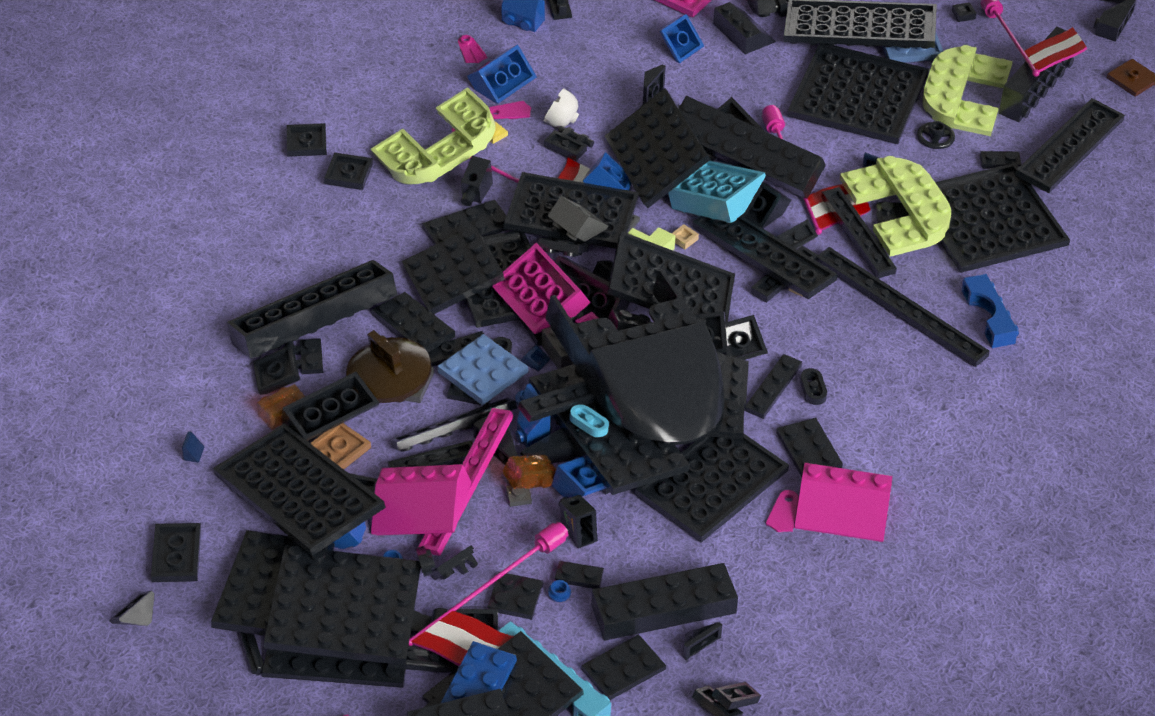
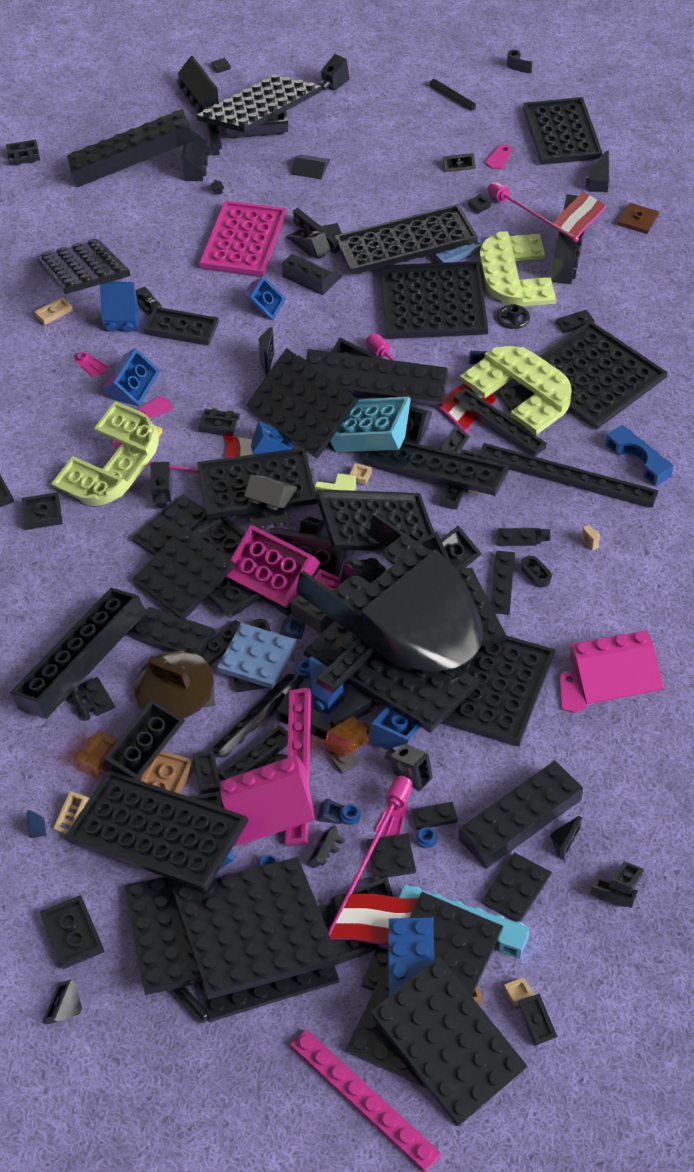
camera: 20 degrees left, 5 degrees up
black tile [253,346,300,395] -> none
black plate [415,546,436,577] -> none
white cylinder [543,88,579,128] -> none
medium azure plate [570,405,609,437] -> none
black plate [776,418,843,477] -> none
black plate [1015,98,1125,193] -> none
none -> tan slope [53,791,90,834]
none -> black plate [144,306,219,345]
none -> black plate [193,750,220,794]
none -> dark blue slope [317,798,344,824]
none -> blue plate [340,804,361,825]
none -> dark pink piece [375,802,407,837]
none -> black hinge [498,528,551,546]
none -> tan plate [581,525,600,551]

